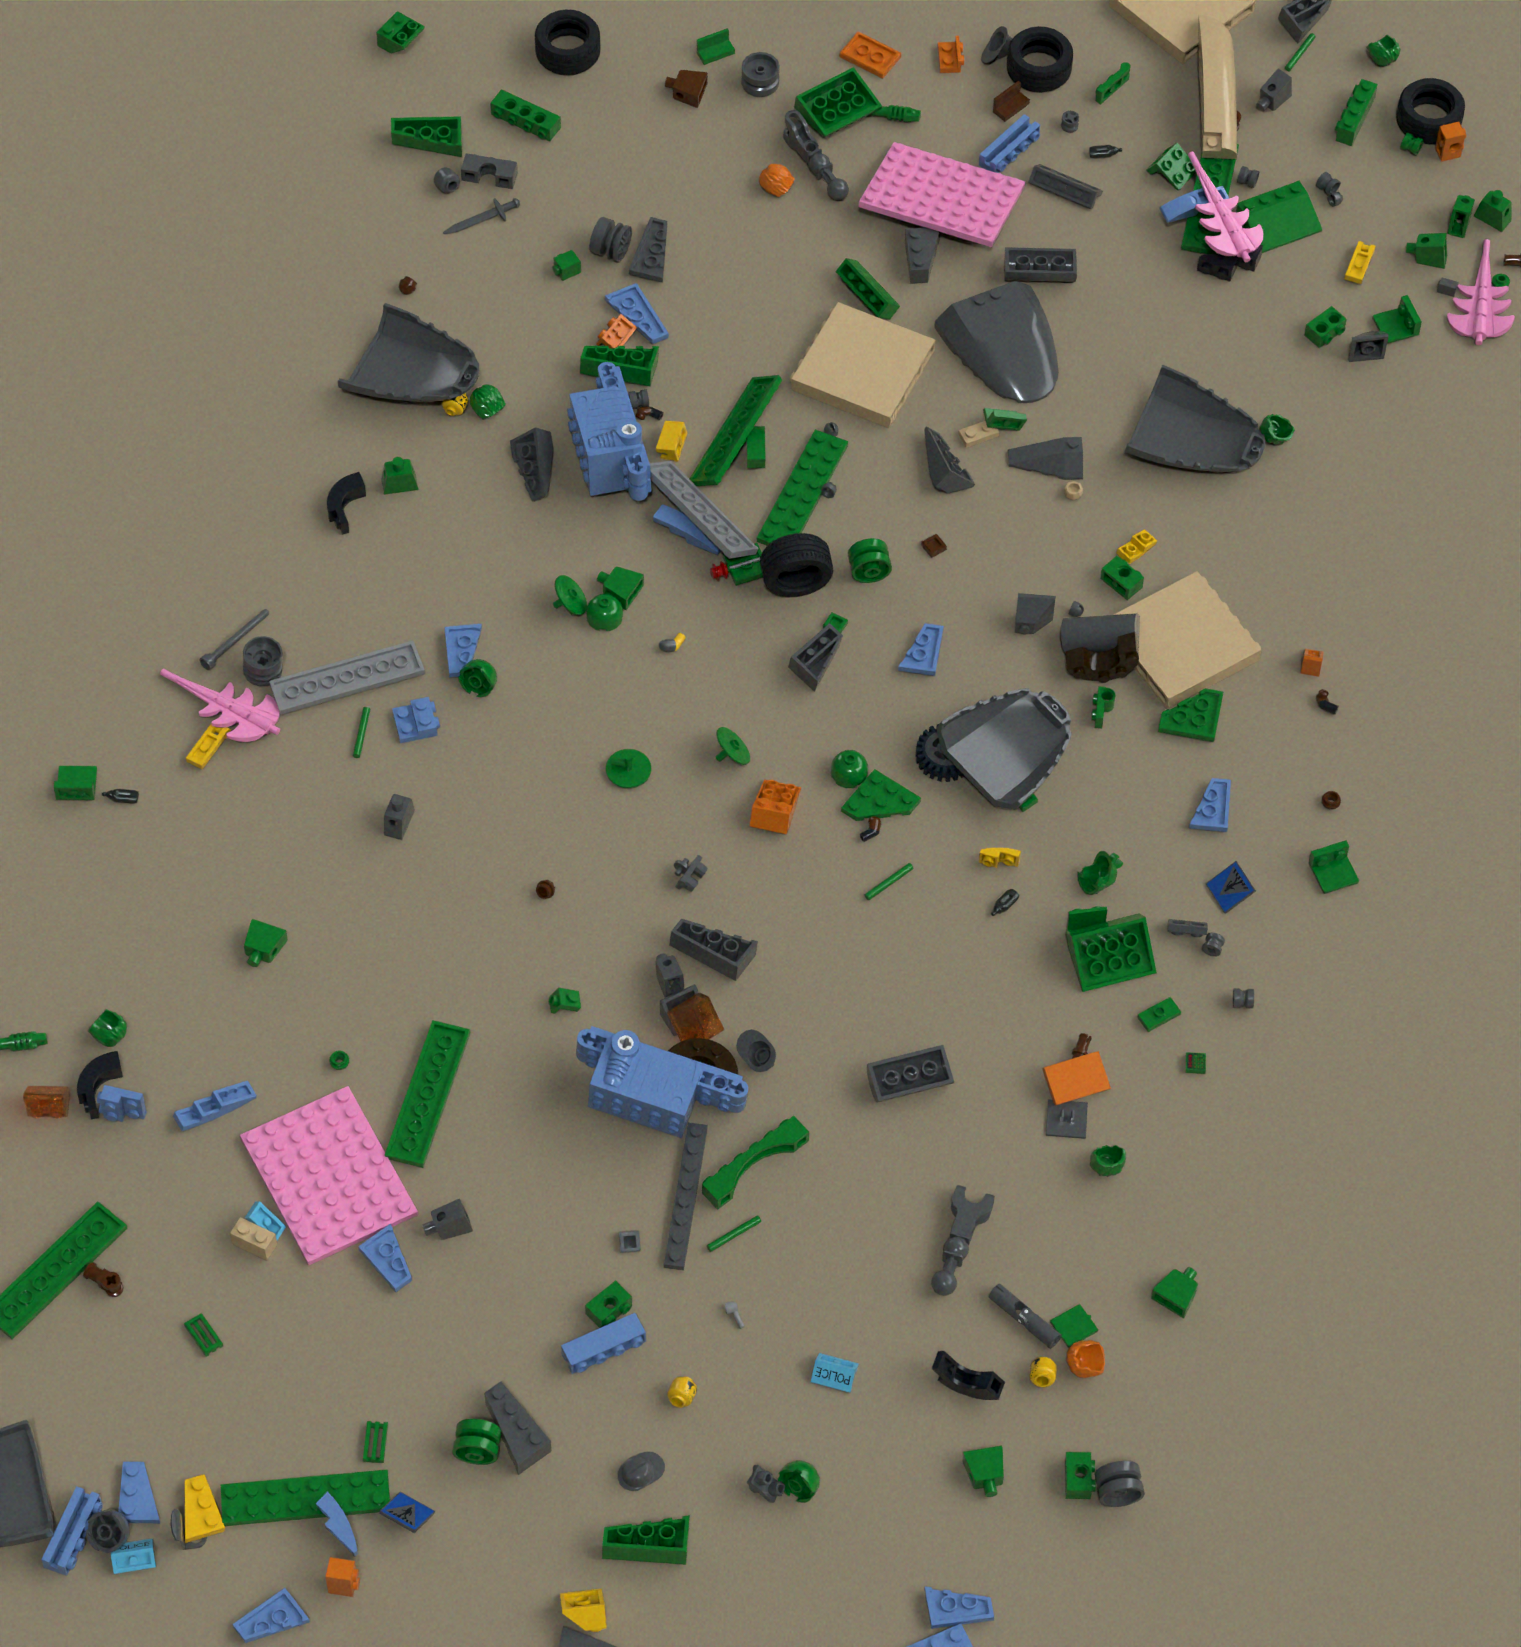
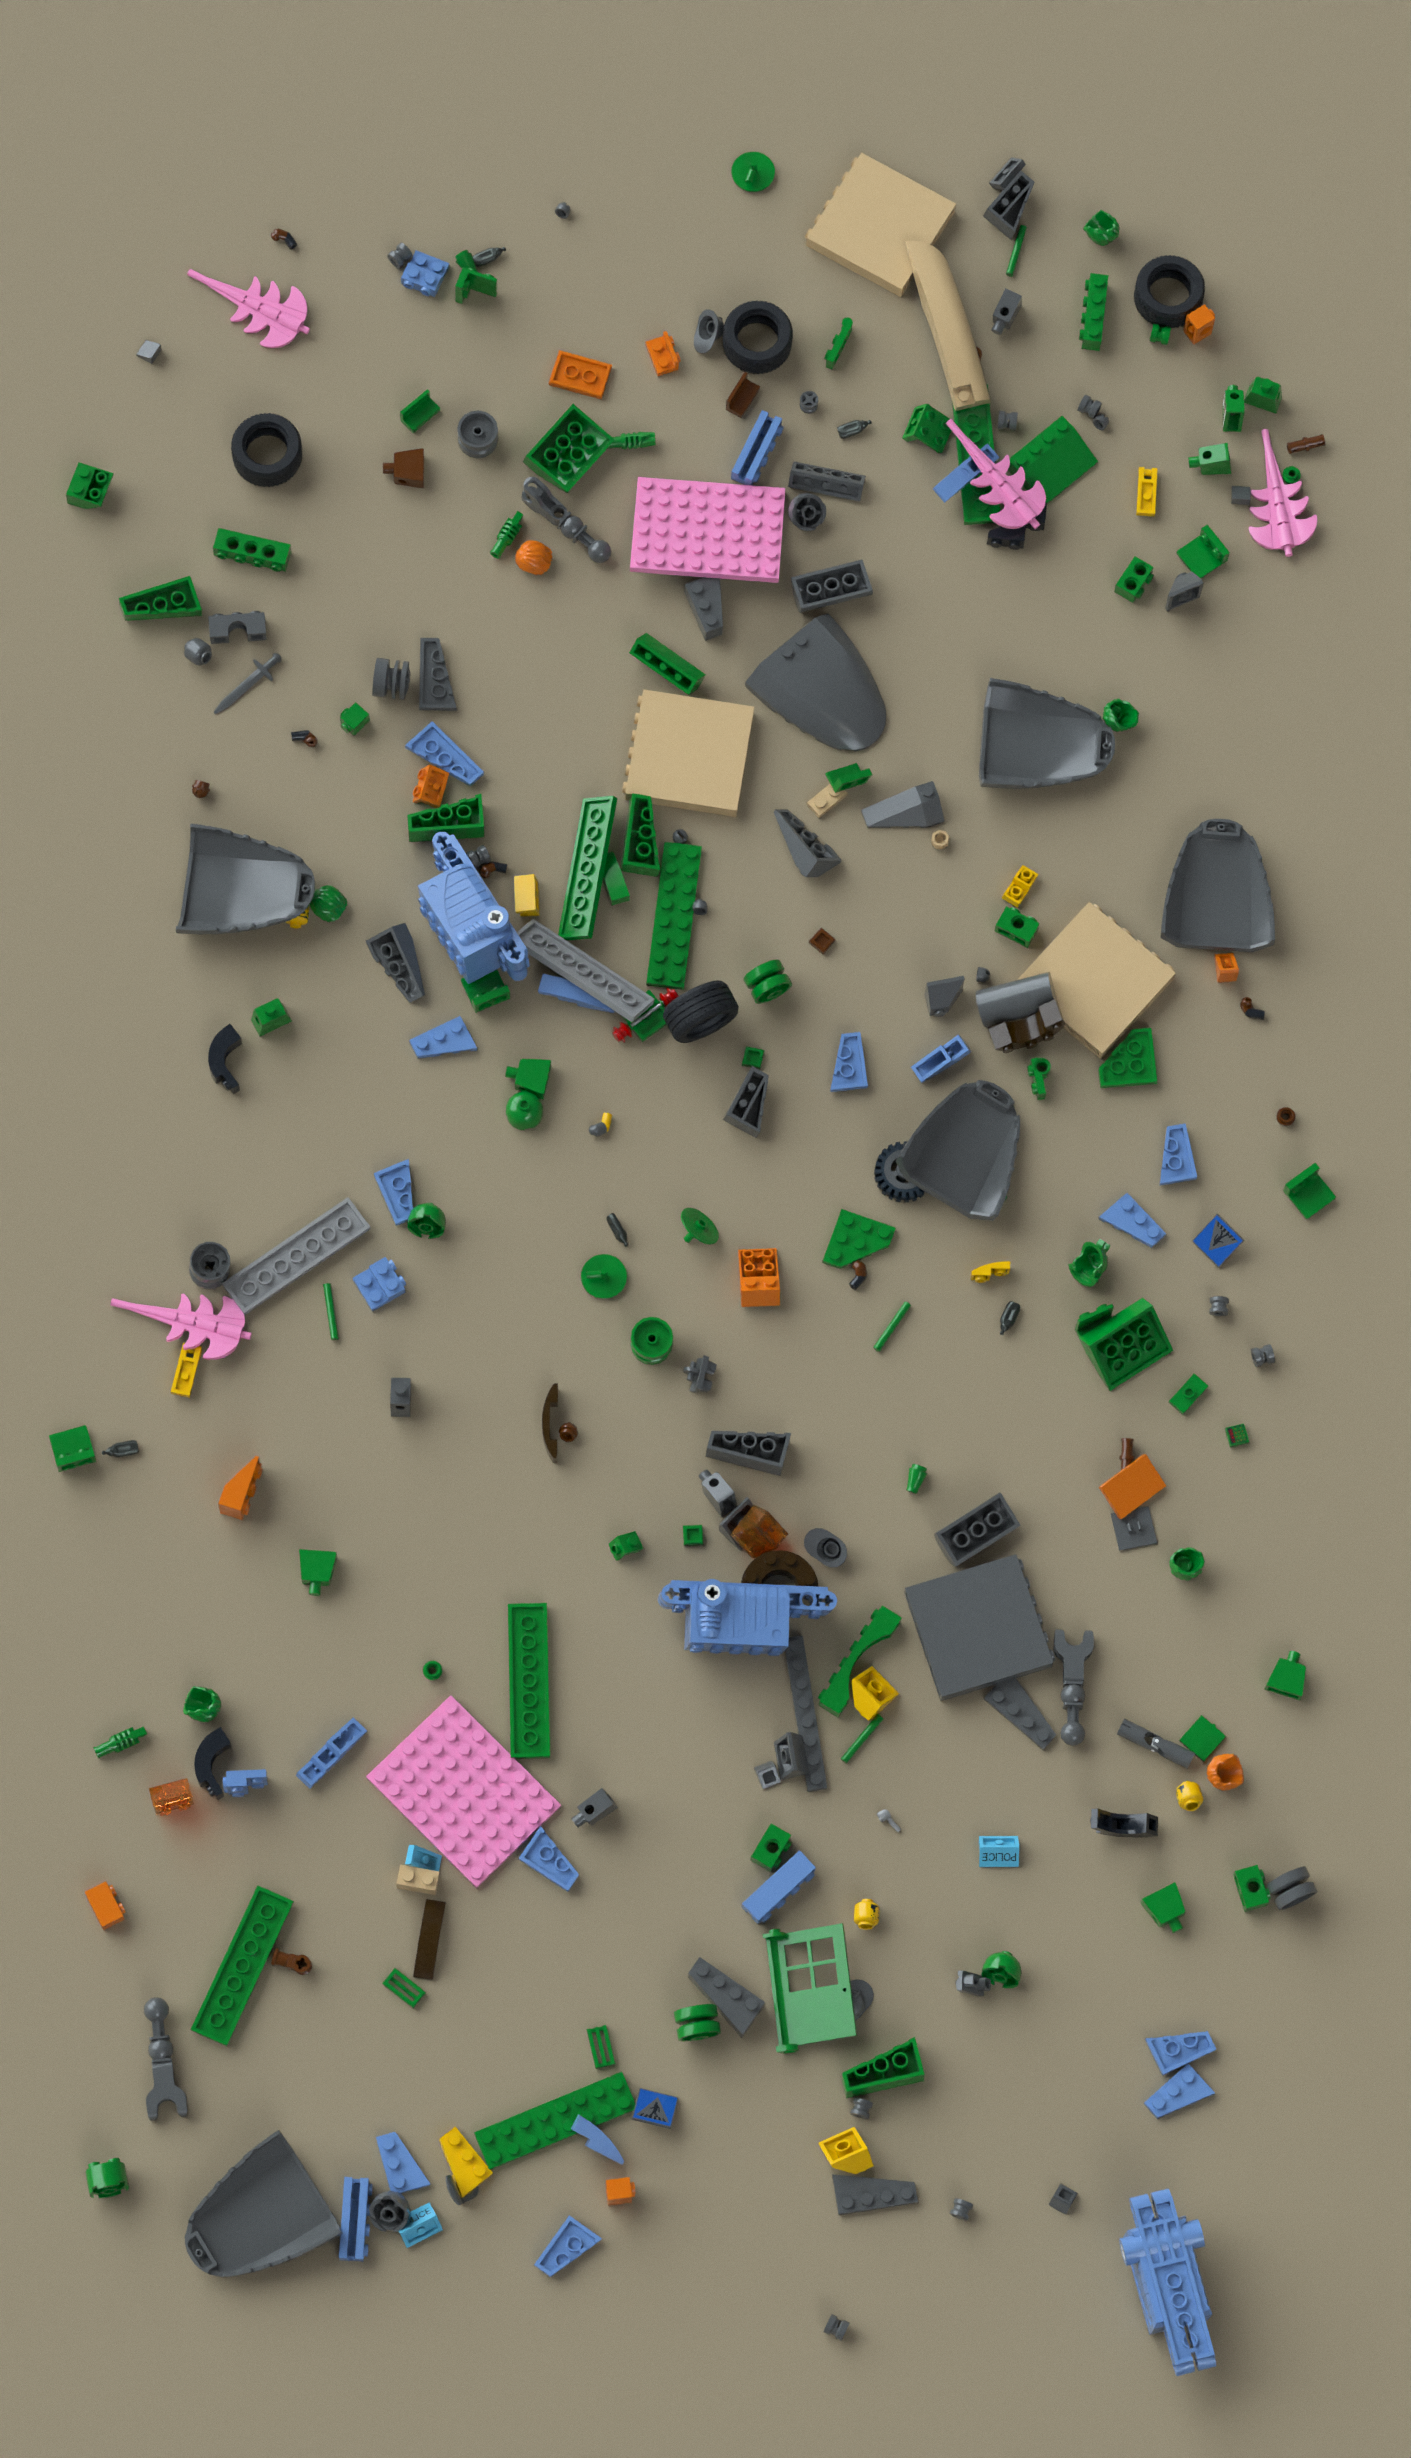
camera: 20 degrees left, 15 degrees up
dark grey piece [199,609,269,670] -> none
green shield [553,575,587,615] -> none
green cylinder [831,750,868,788] -> none
dark grey plate [1168,919,1208,937] -> none
none -> orange slope [218,1456,263,1520]
none -> arm [291,730,318,747]
none -> medium blue wing [409,1016,477,1059]
none -> dark brown slope [413,1899,446,1980]
none -> green bracket [461,969,510,1013]
none -> green hinge [490,511,523,559]
none -> dark brown slope [542,1383,558,1463]
none -> pearl dark grey piece [606,1213,629,1247]
none -> green wedge [620,793,660,877]
none -> green wheel [630,1317,673,1365]
none -> green tile [683,1525,703,1546]
none -> door [762,1923,857,2054]
none -> dark grey slope [774,1732,809,1780]
none -> dark grey cylinder [788,493,826,531]
none -> dark grey wheel [850,2098,873,2119]
none -> yellow slope [852,1666,899,1721]
none -> dark grey brick [904,1554,1055,1701]
none -> green cone [906,1464,927,1494]
none -> medium blue slope [911,1035,972,1083]
none -> dark grey wing [984,1678,1056,1750]
none -> medium blue wing [1099,1193,1166,1248]
none -> dark grey windscreen [1160,819,1275,952]

